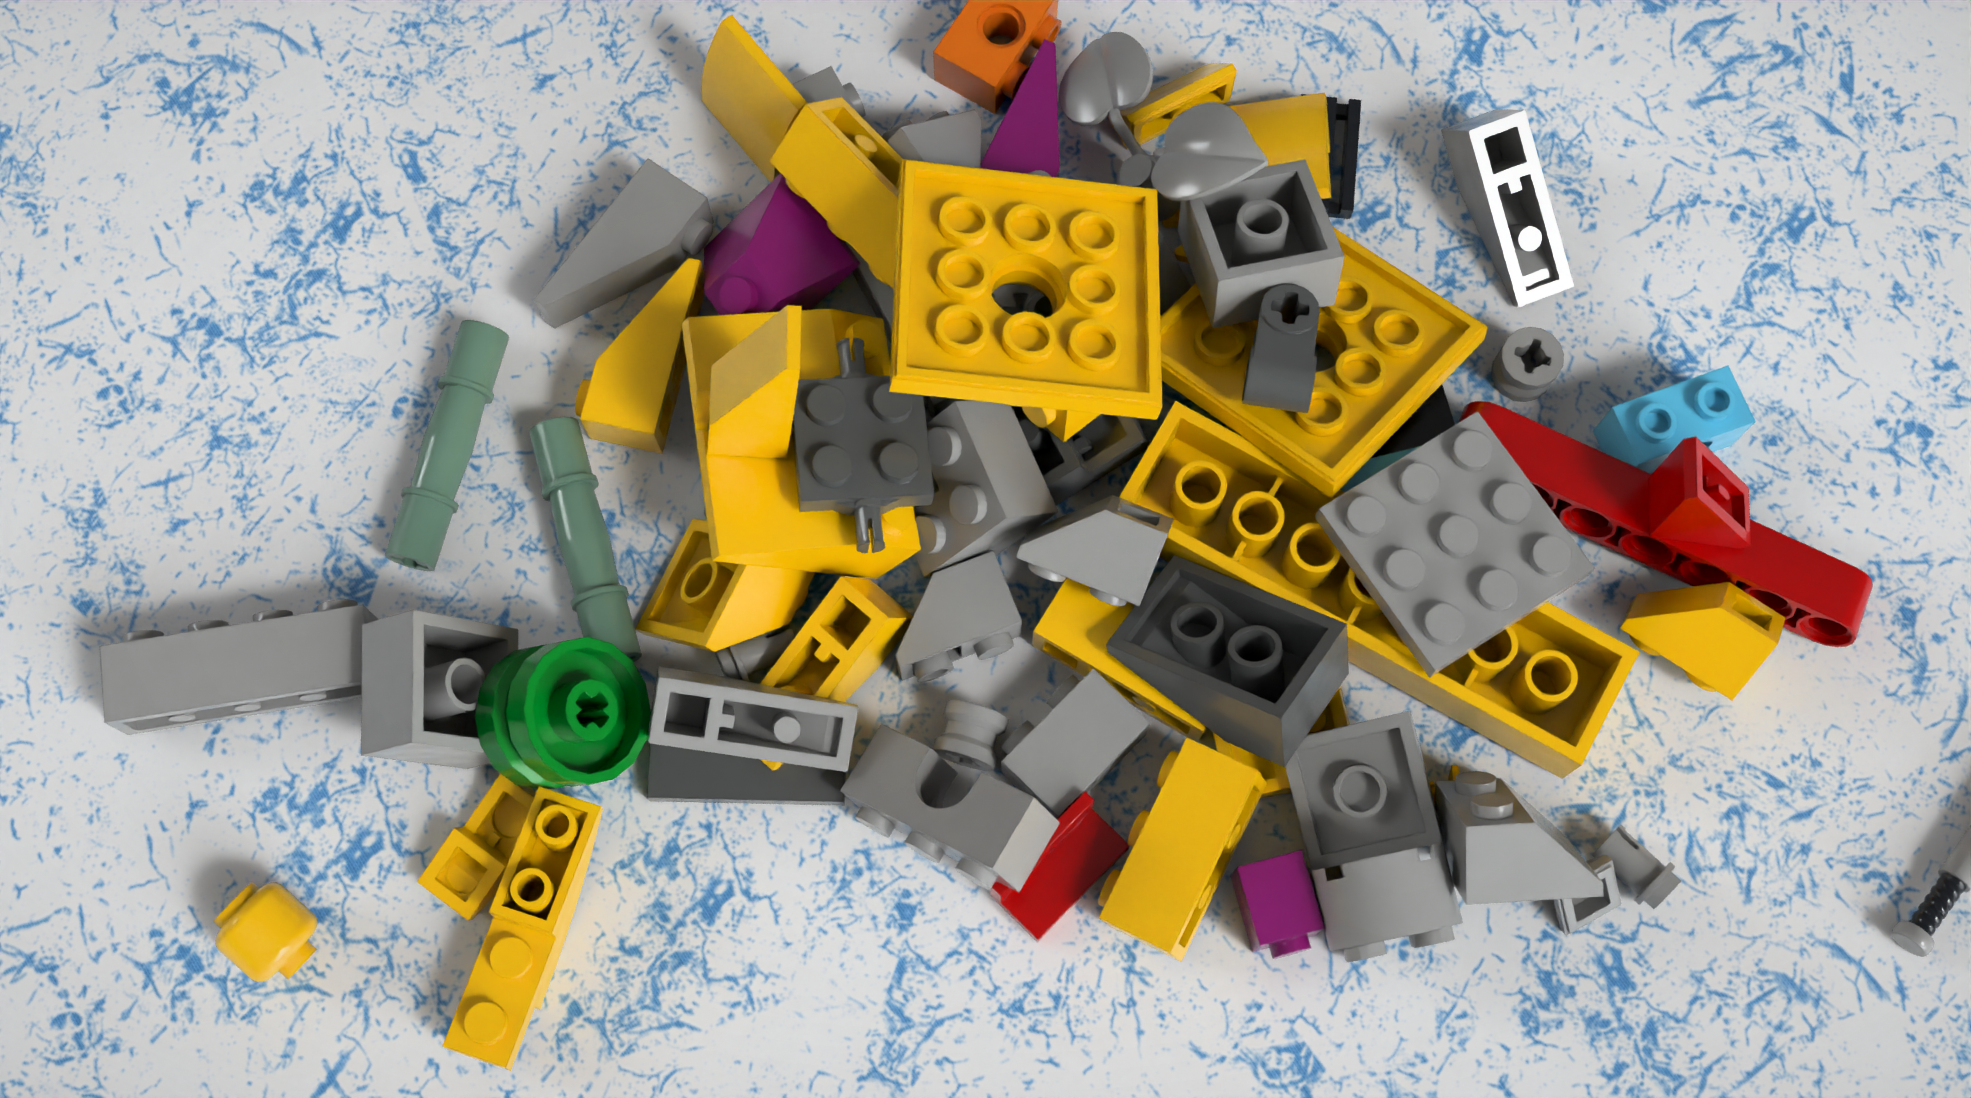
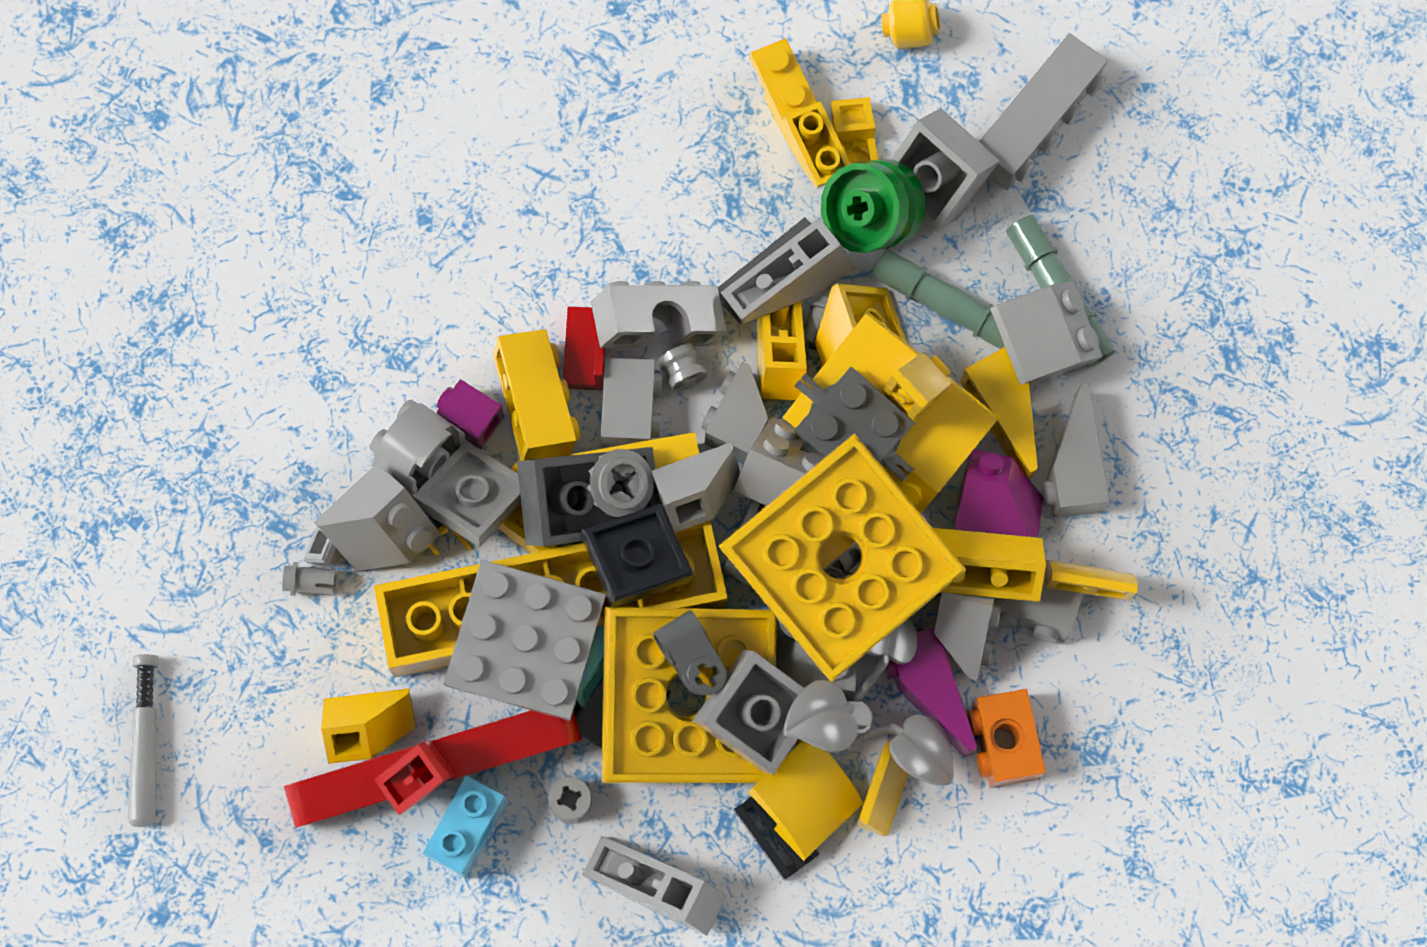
camera: 135 degrees right, 0 degrees up
none -> black tile [581,504,694,608]
none -> light grey gear [587,449,654,517]
none -> light grey slope [990,281,1103,385]

